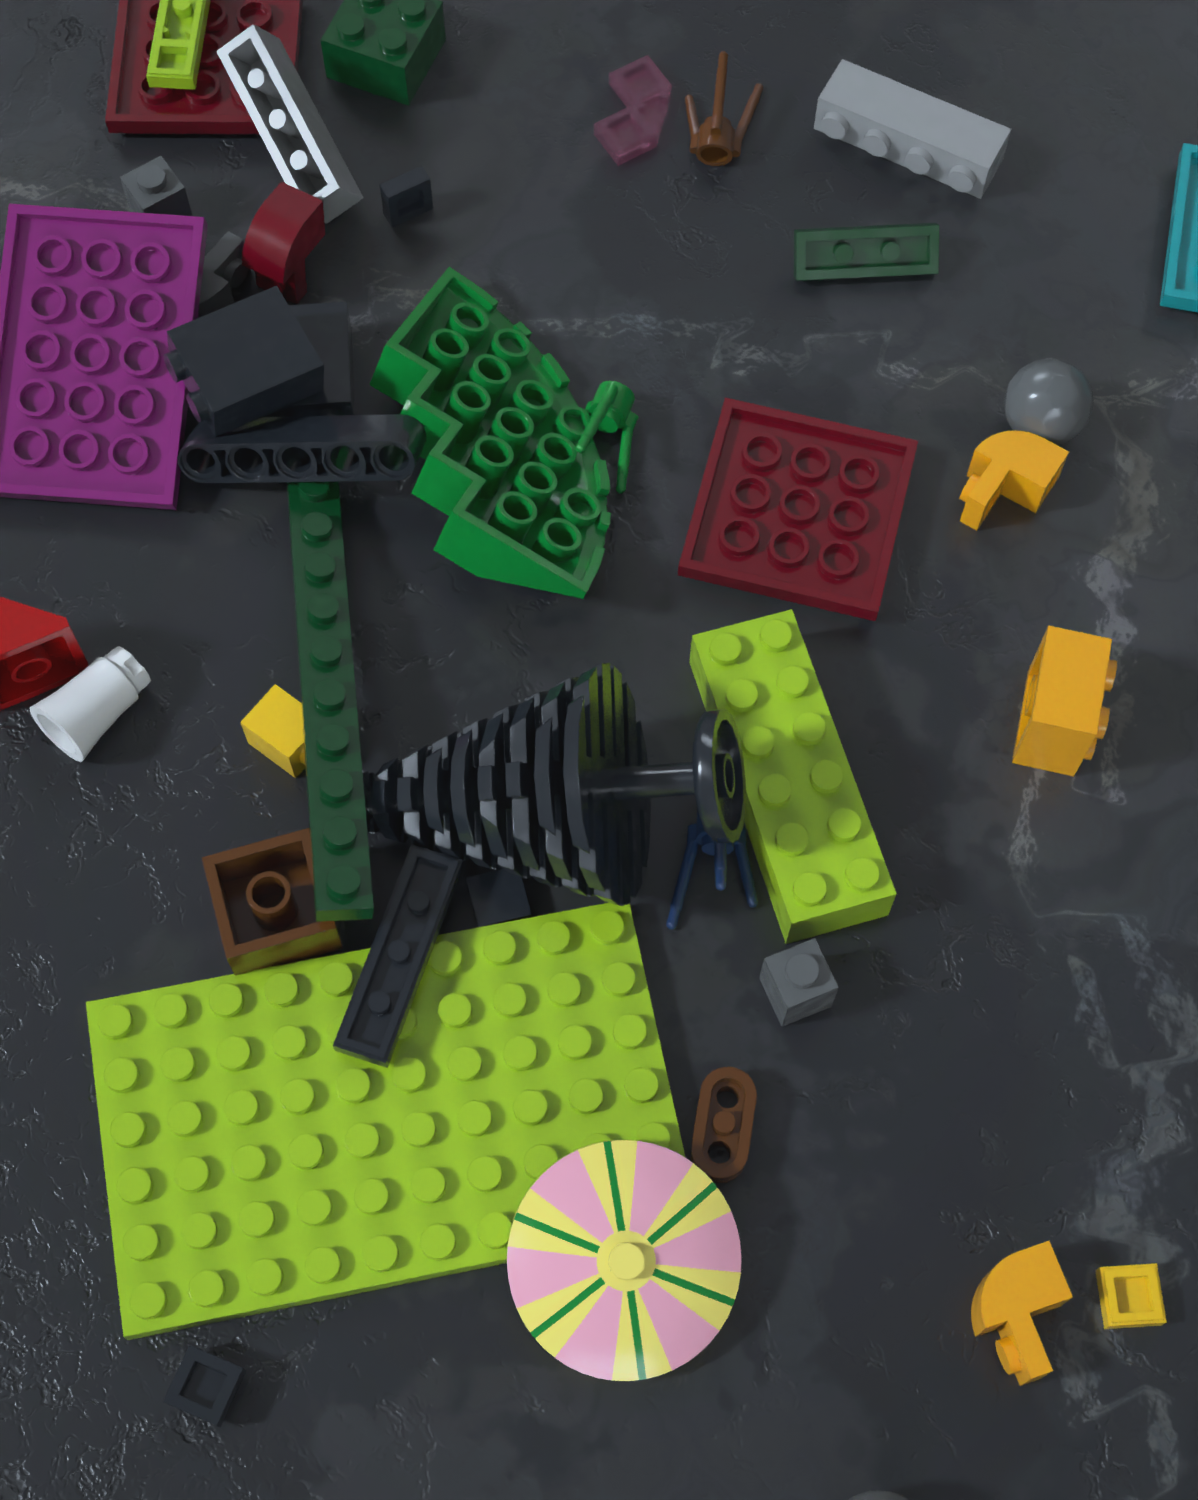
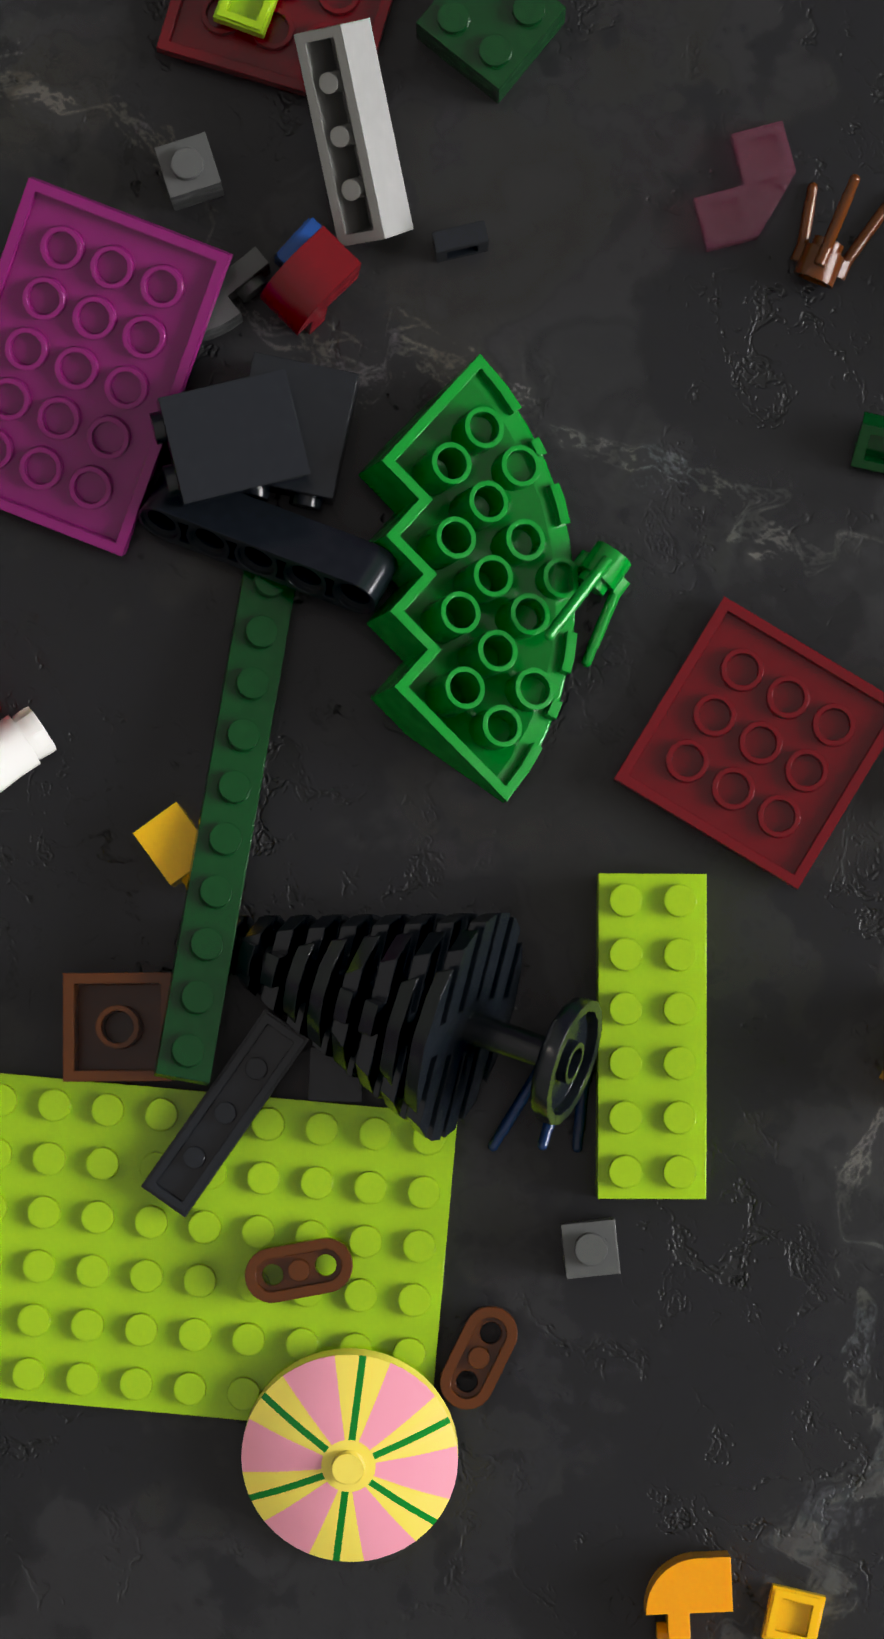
camera: 20 degrees right, 20 degrees up
none -> reddish brown plate [245,1237,353,1303]

